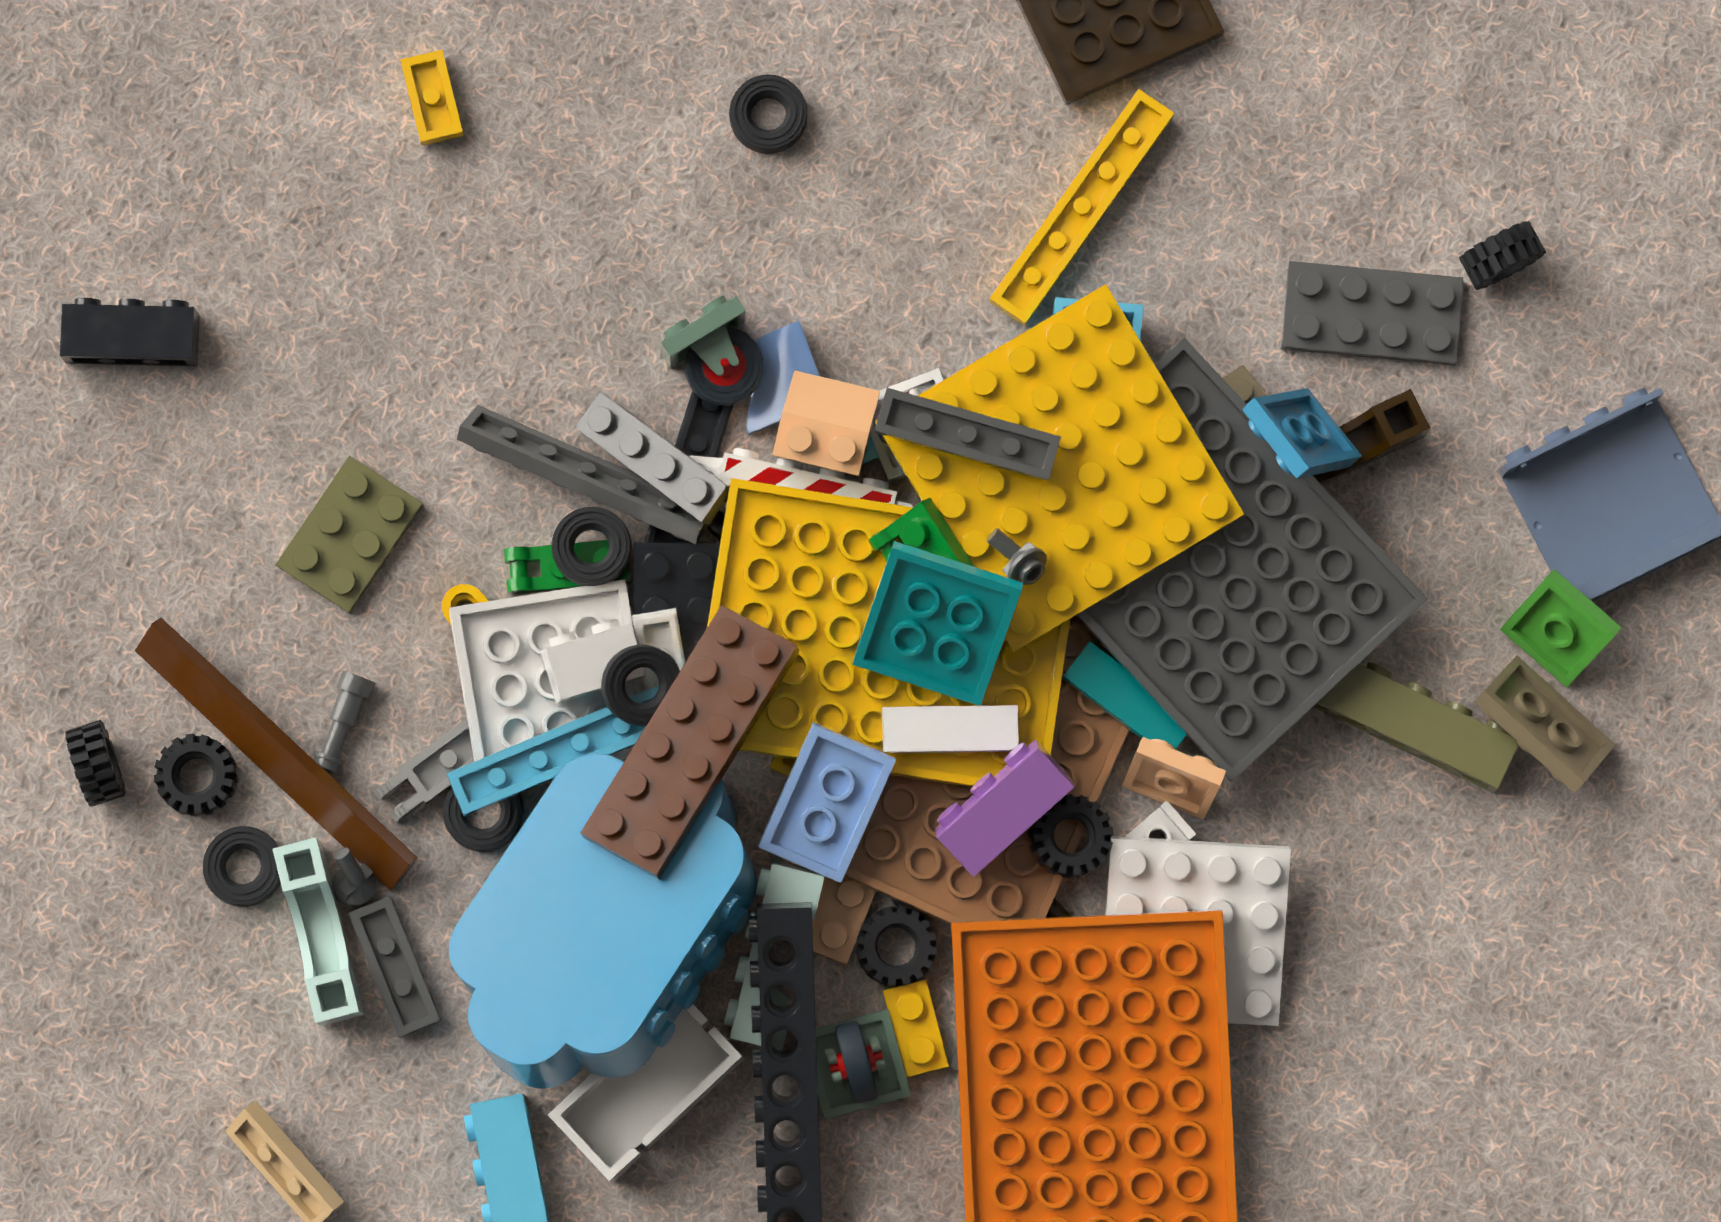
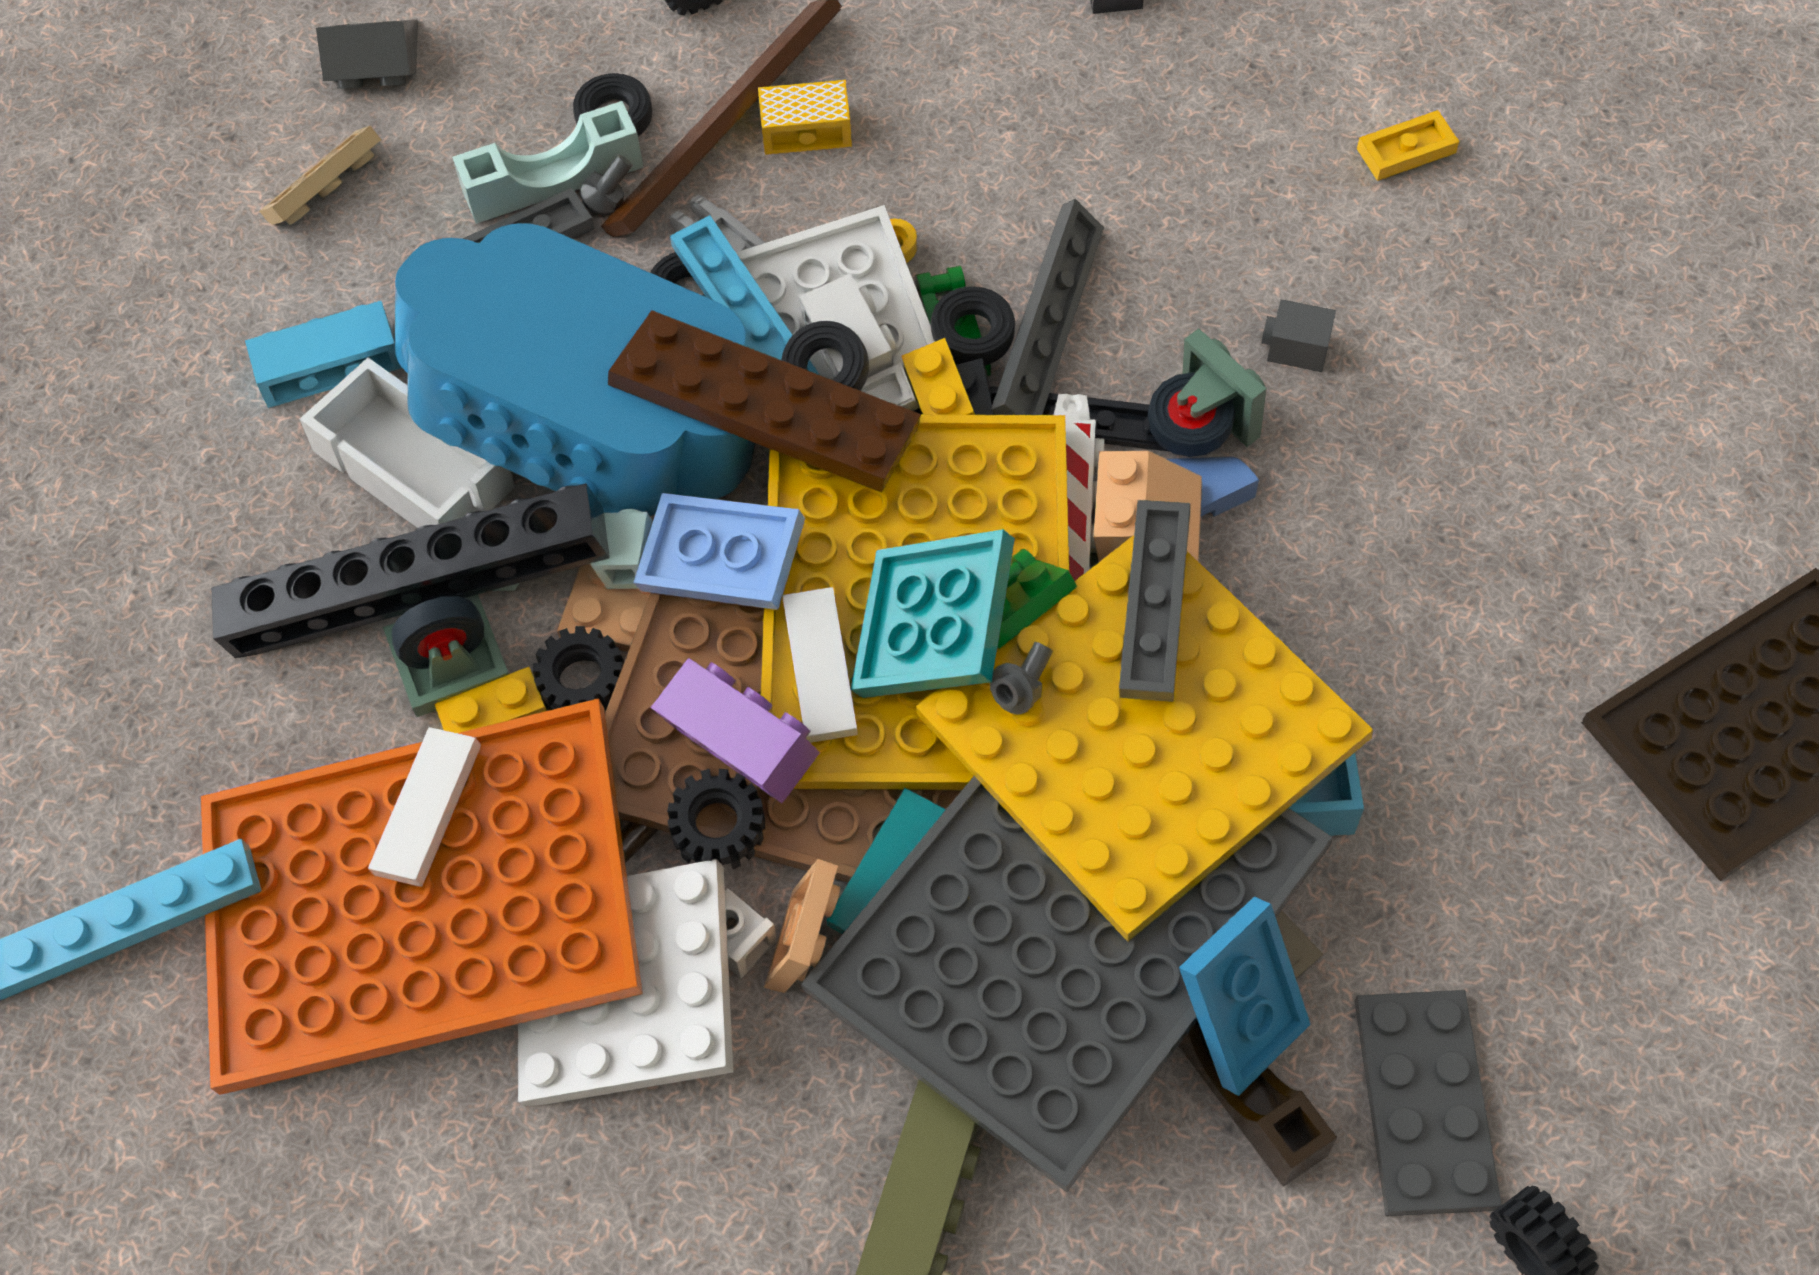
camera: 85 degrees right, 20 degrees down
black tyre [154,734,238,817] -> none
olive plate [275,455,423,614] -> none
dark grey piece [313,671,376,773] -> none
plate [575,392,729,526] -> none
black tyre [729,74,808,154] -> none
yellow plate [989,89,1174,326] -> none
none -> dark grey slope [316,19,418,89]
none -> white tile [368,727,481,887]
none -> yellow panel [758,80,852,155]
none -> yellow plate [901,338,975,415]
none -> dark grey brick [1261,299,1336,372]

